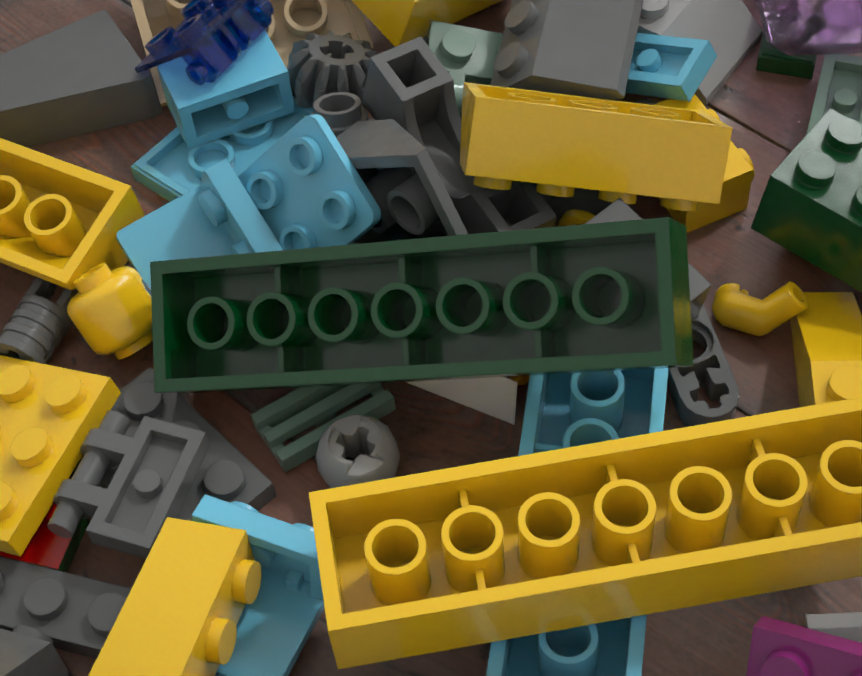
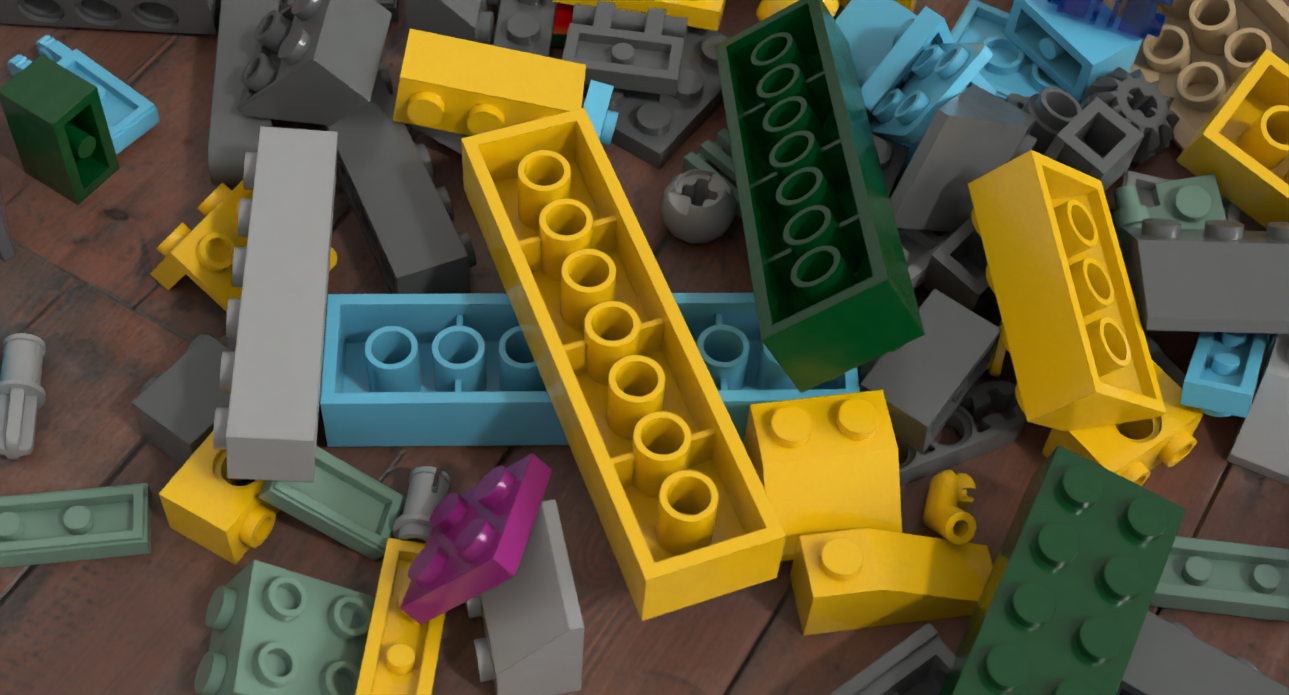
camera: 70 degrees right, 0 degrees up
none -> yellow slope [743,389,902,561]

